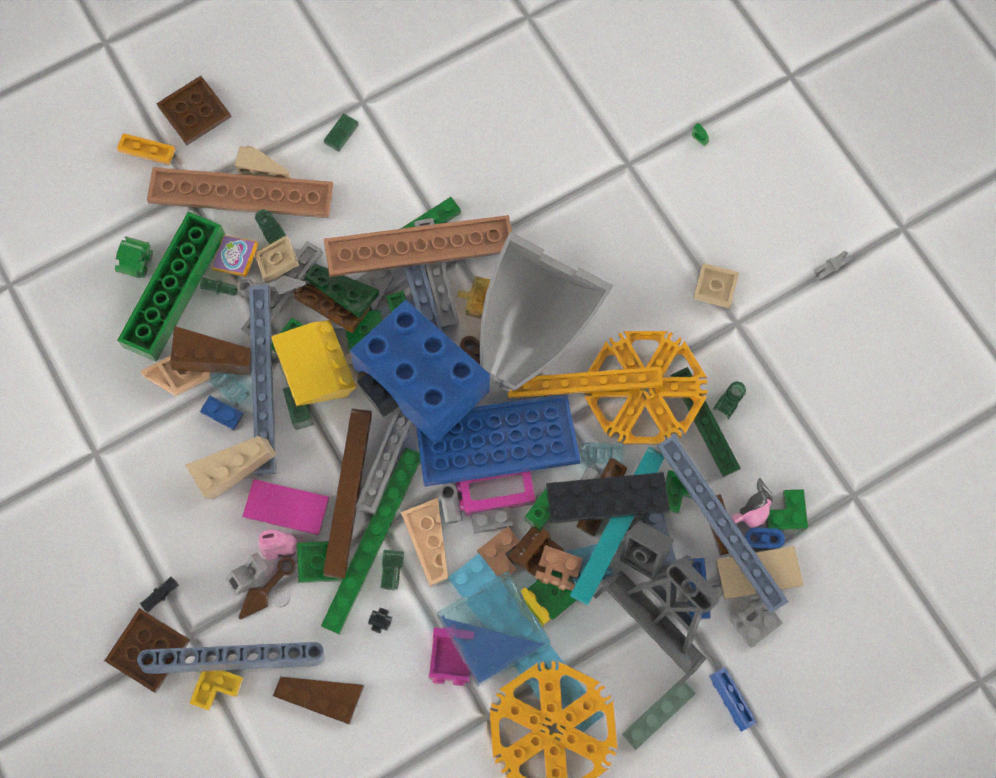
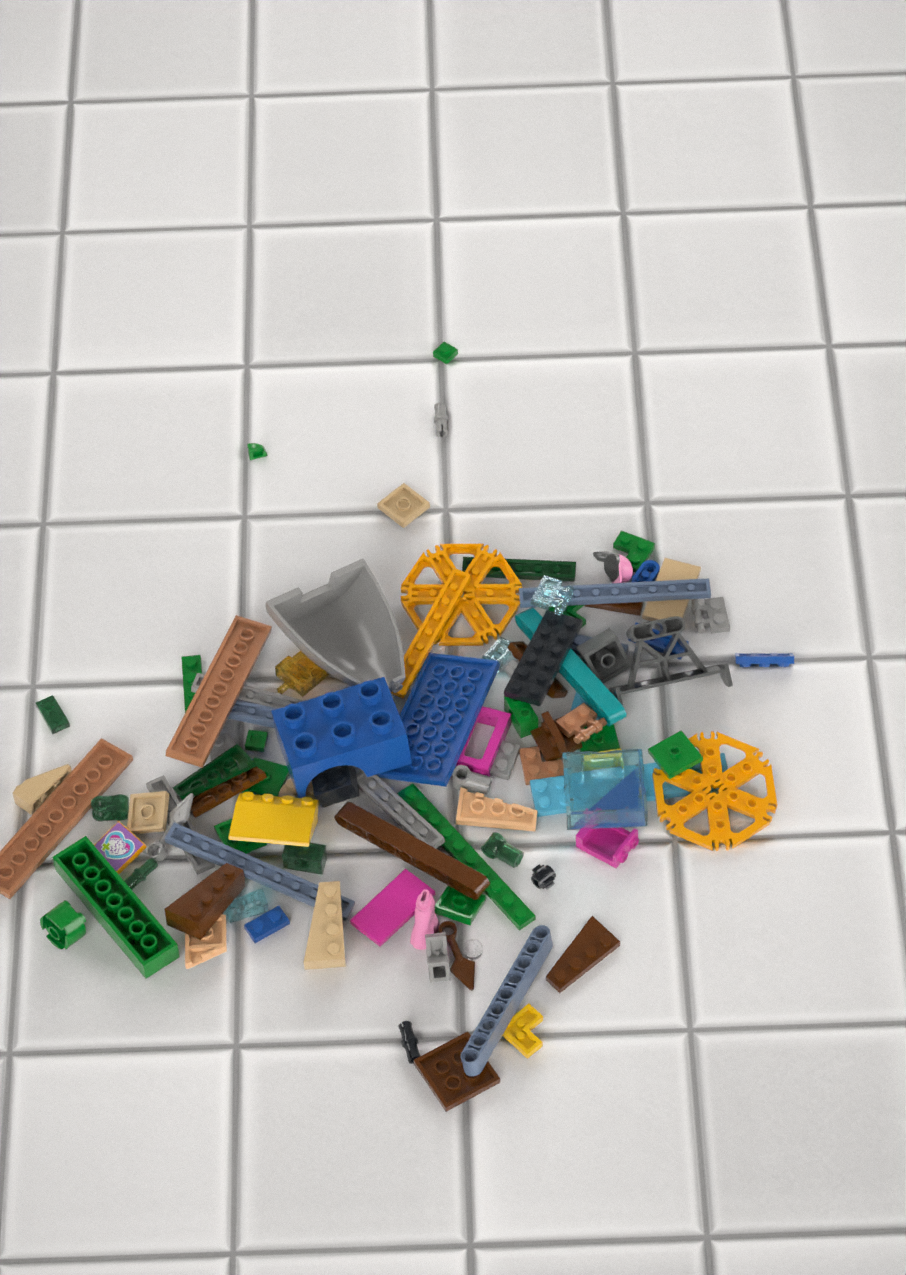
camera: 60 degrees left, 20 degrees down
sand green plate [622,682,696,750] -> none
clear green piece [713,381,746,420] -> none
none -> green plate [433,341,458,364]
none -> clear light blue plate [530,575,574,615]
none -> green plate [648,730,703,779]

